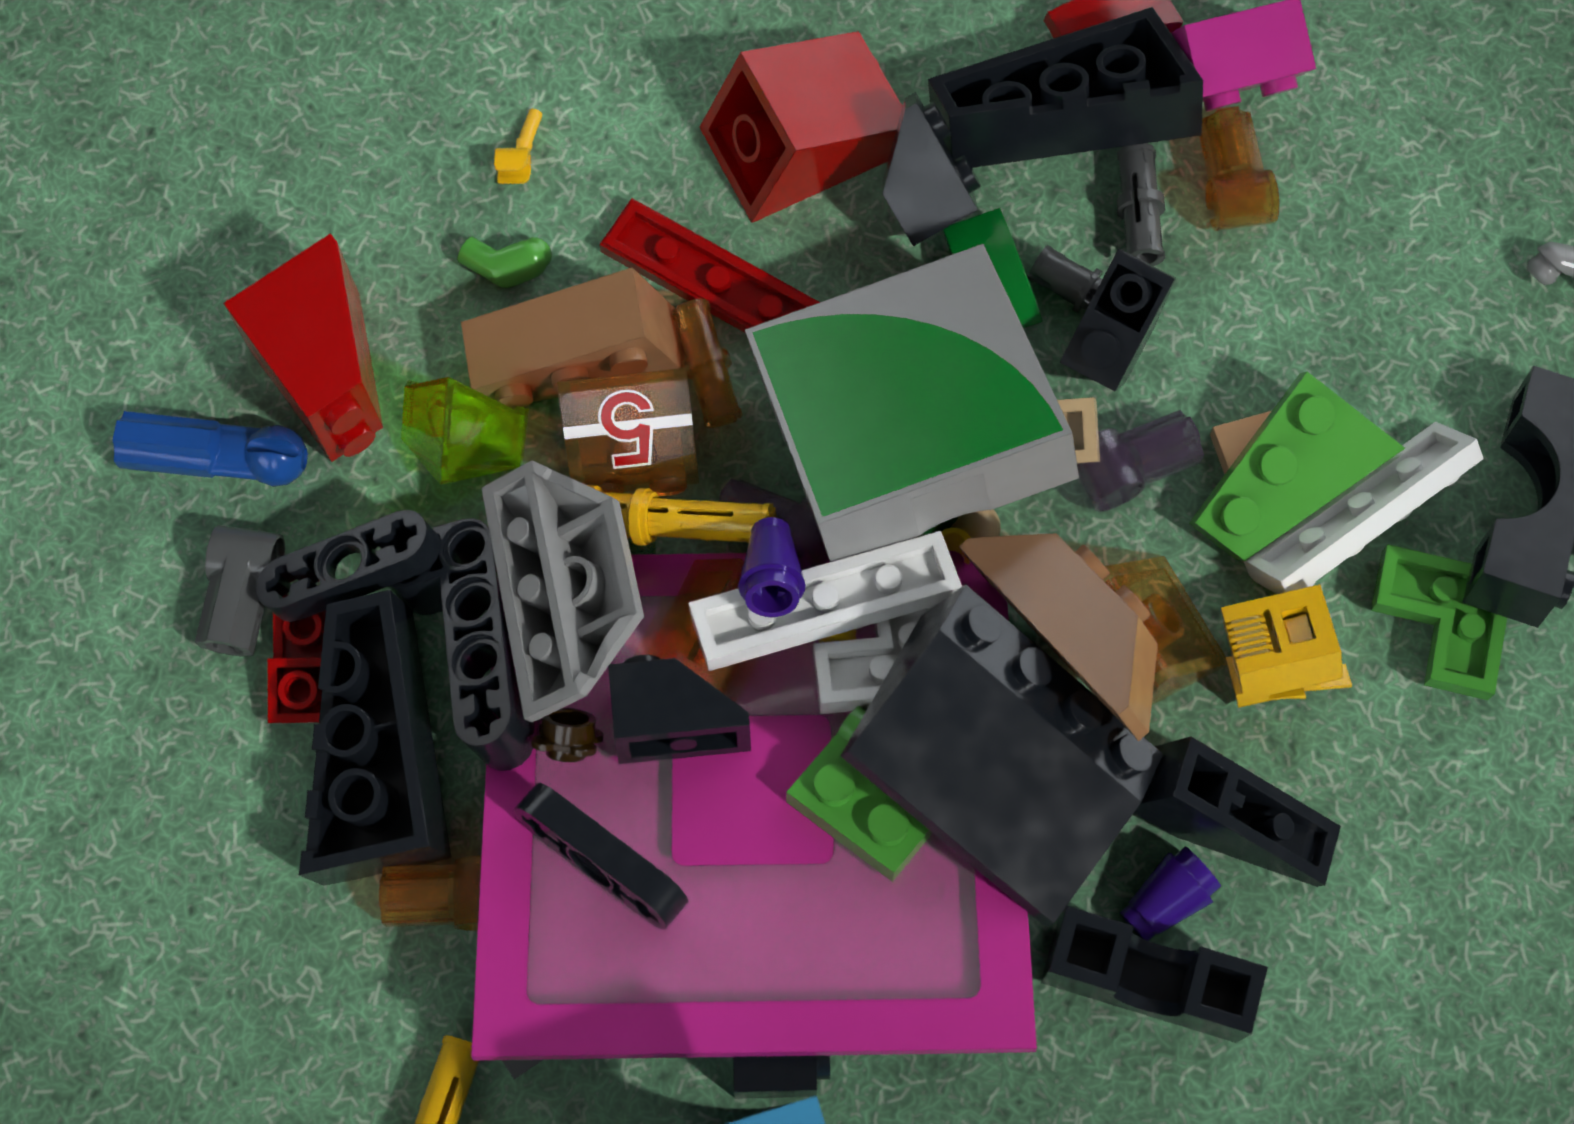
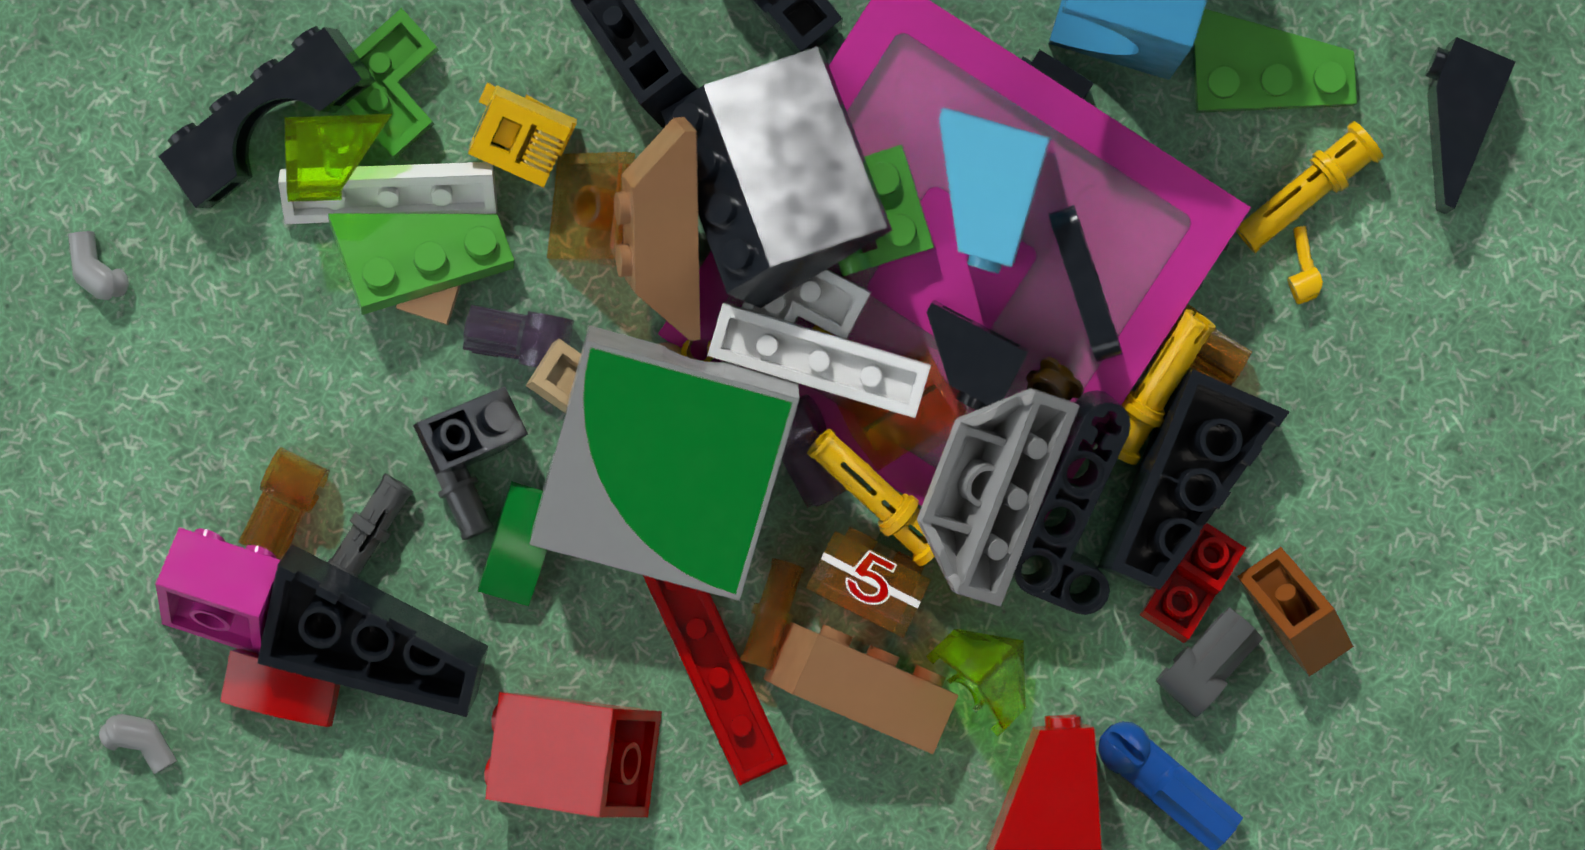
camera: 145 degrees left, 15 degrees up
black beam [256,510,441,622] -> none
bright green arm [457,237,552,288] -> none
dark purple cone [738,517,806,617] -> none
black slope [883,92,981,246] -> none
dark purple cone [1119,846,1221,941] -> none
none -> clear neon green slope [285,114,392,202]
none -> medium azure slope [939,108,1051,273]
none -> yellow pin [1118,309,1216,465]
none -> dark orange slope [1237,547,1354,677]
none -> yellow hand [1287,226,1323,304]

